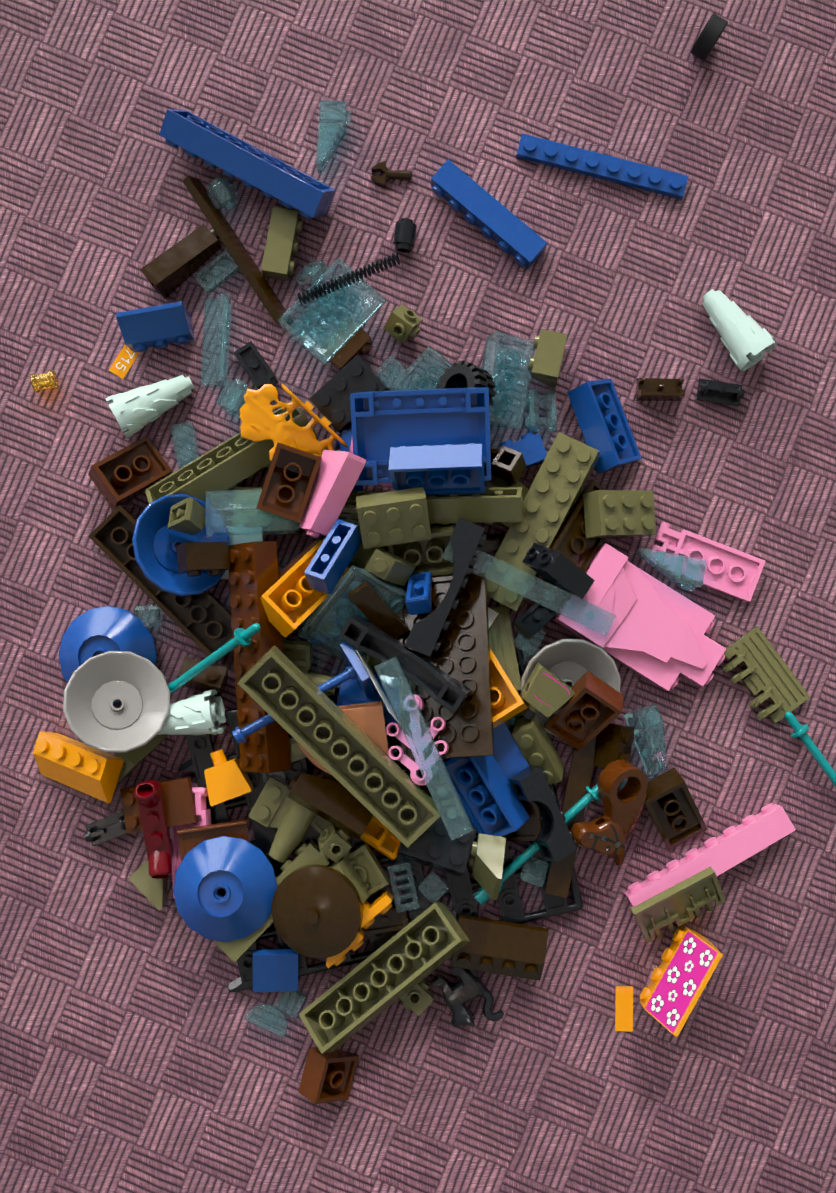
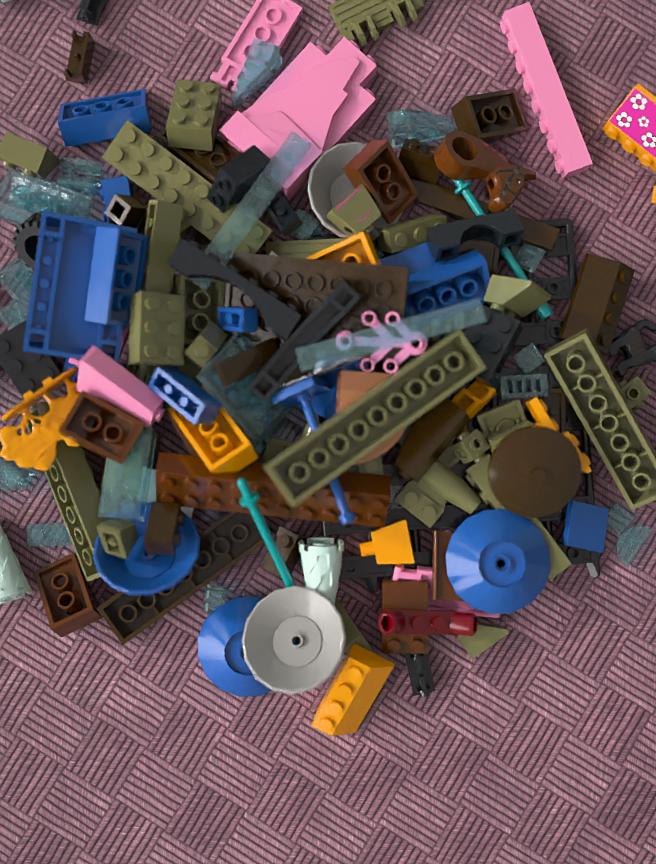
camera: 80 degrees left, 0 degrees up
olive hinge [631,867,726,943] -> none

